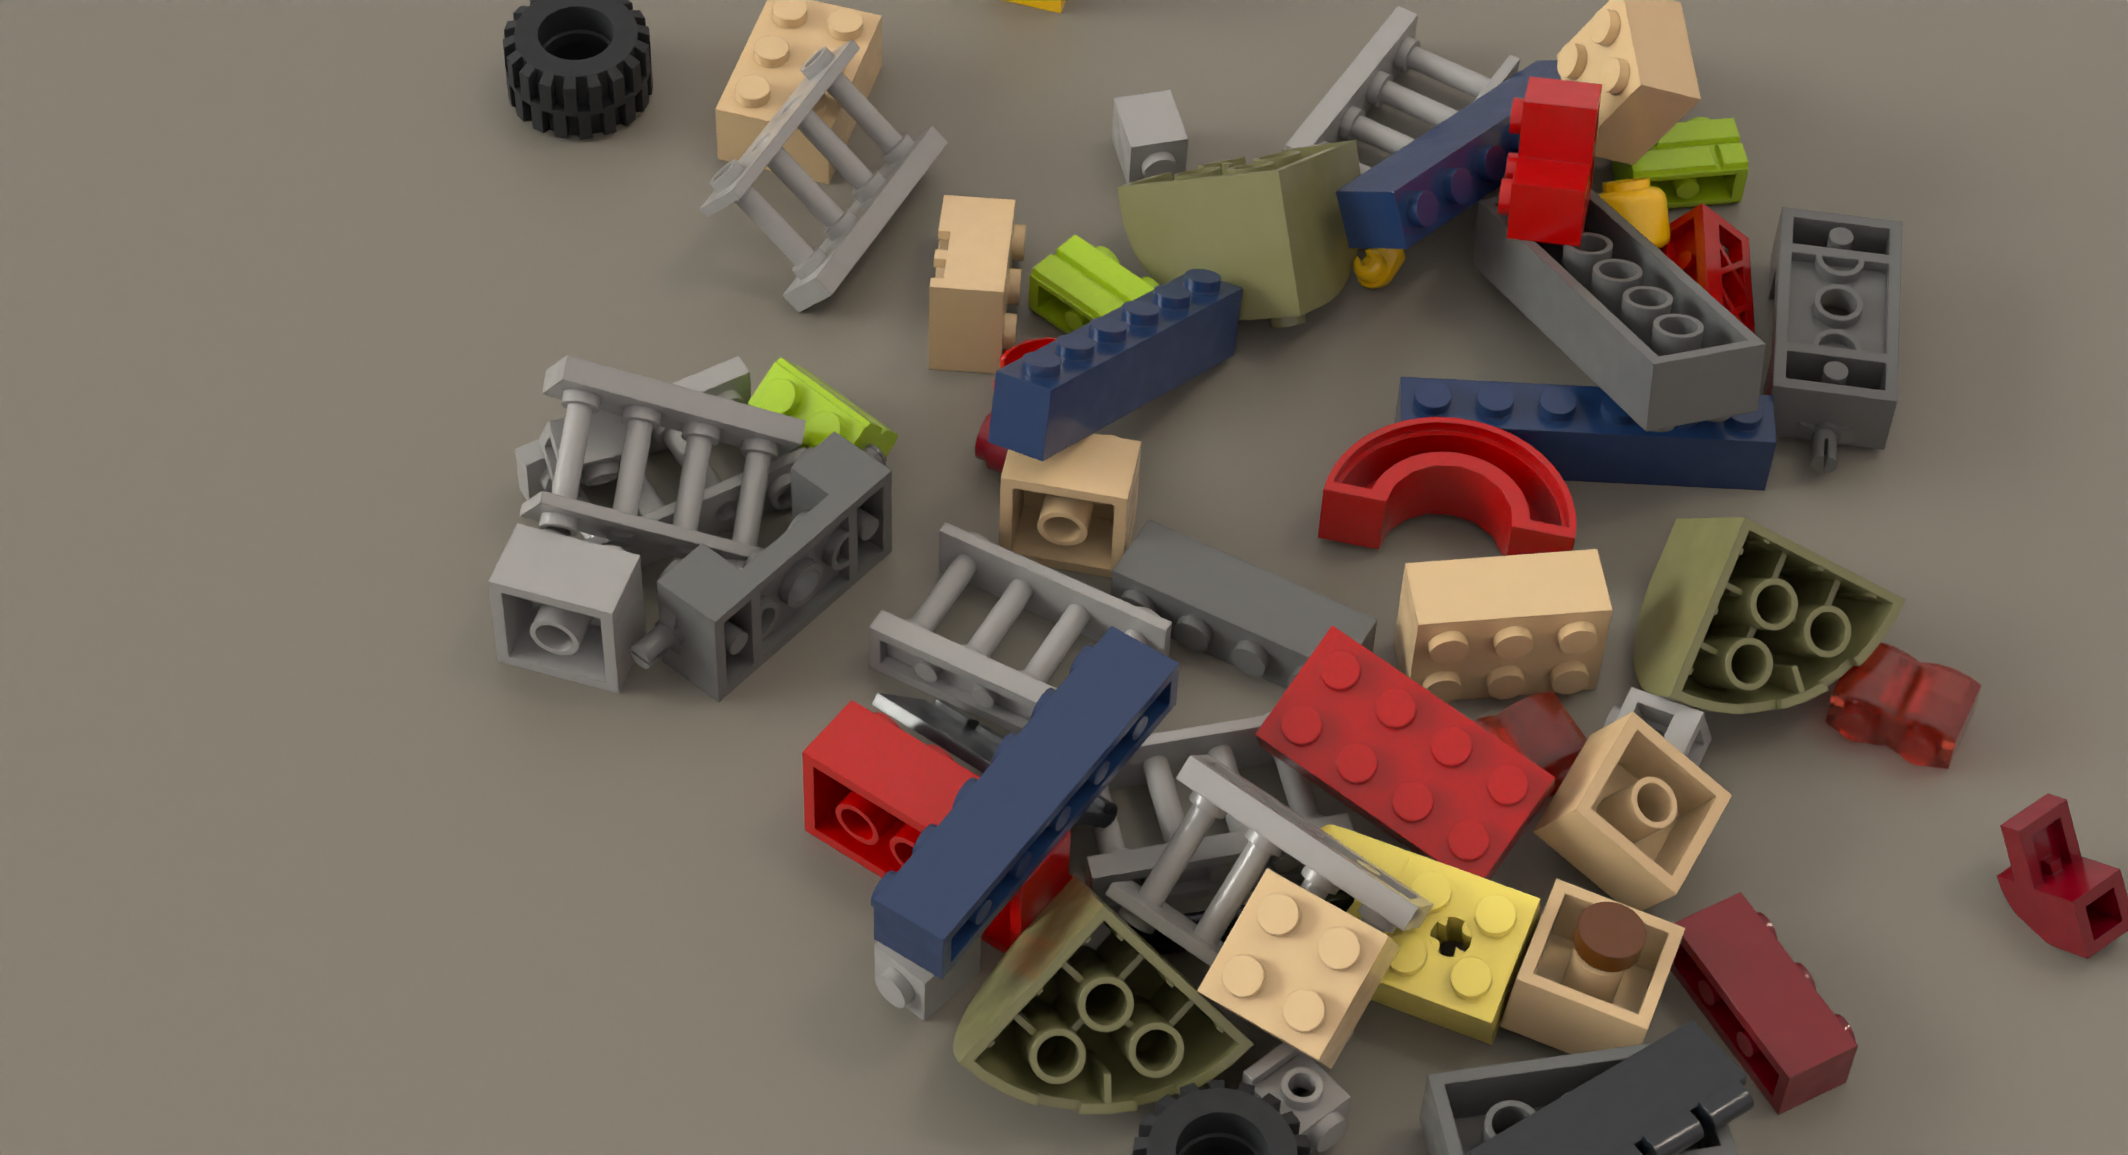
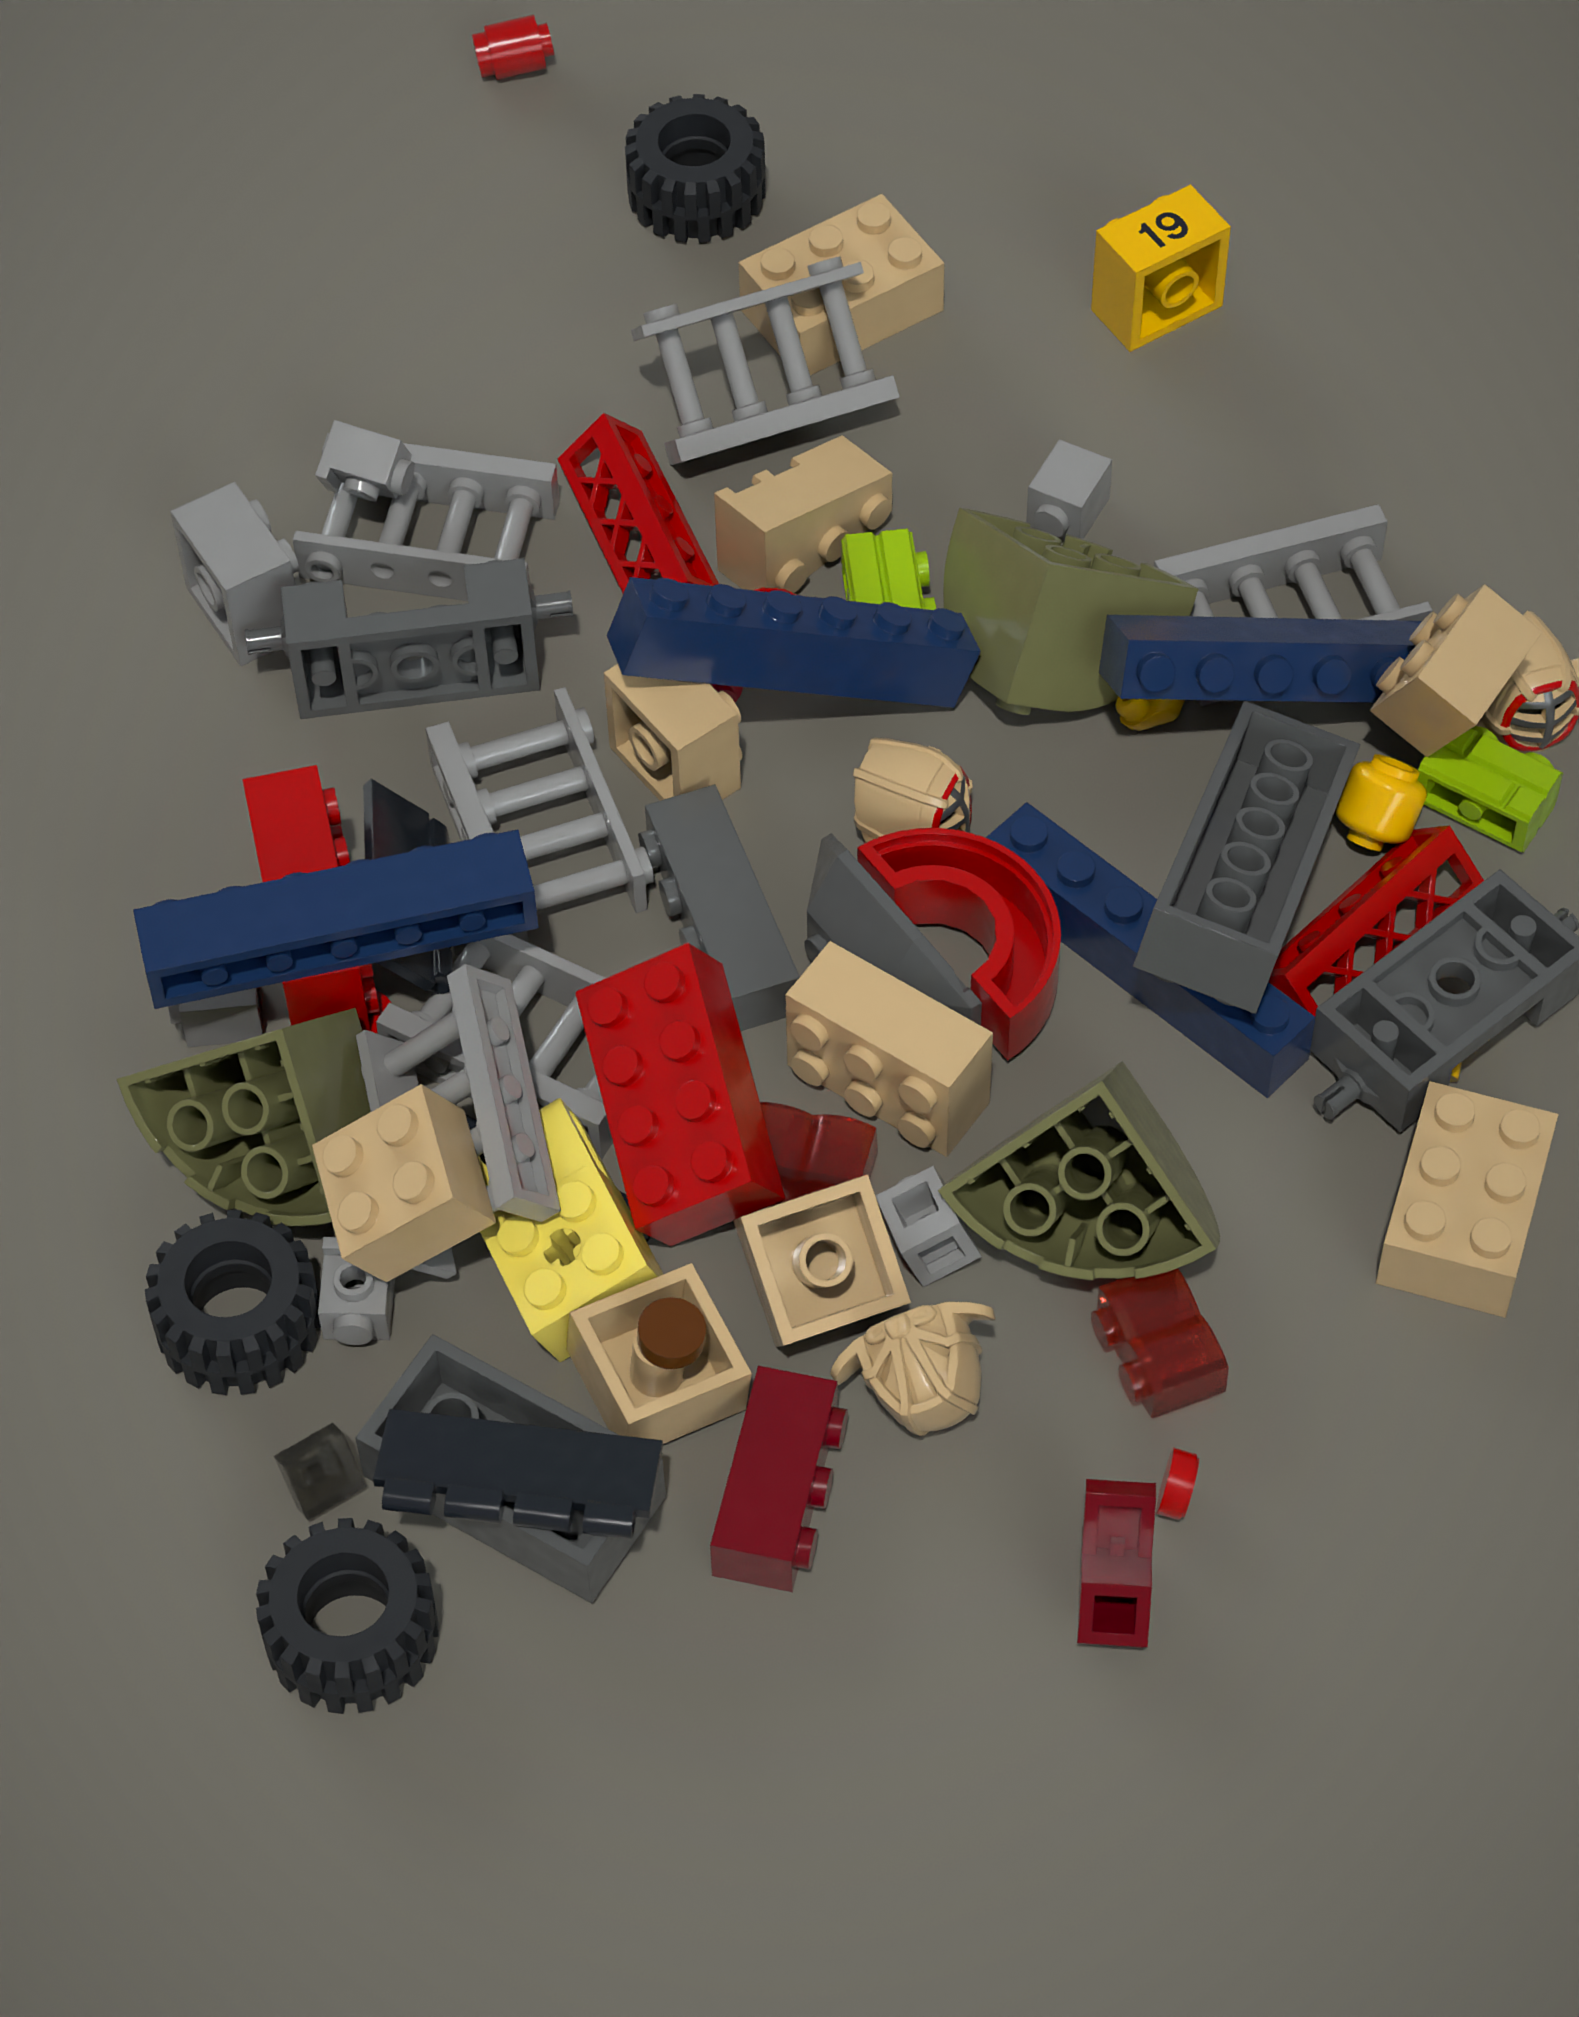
camera: 45 degrees right, 5 degrees up
light grey fence [520,355,806,570] -> none
lime brick [748,357,898,457] -> none
red brick [1498,76,1602,247] -> none
none -> red brick [472,14,554,80]
none -> red fence [557,413,719,593]
none -> dark grey wedge [804,833,982,1026]
none -> tan piece [830,1302,996,1436]
none -> tan piece [853,737,973,843]
none -> red tile [1156,1447,1199,1520]
none -> tan brick [1376,1081,1558,1318]

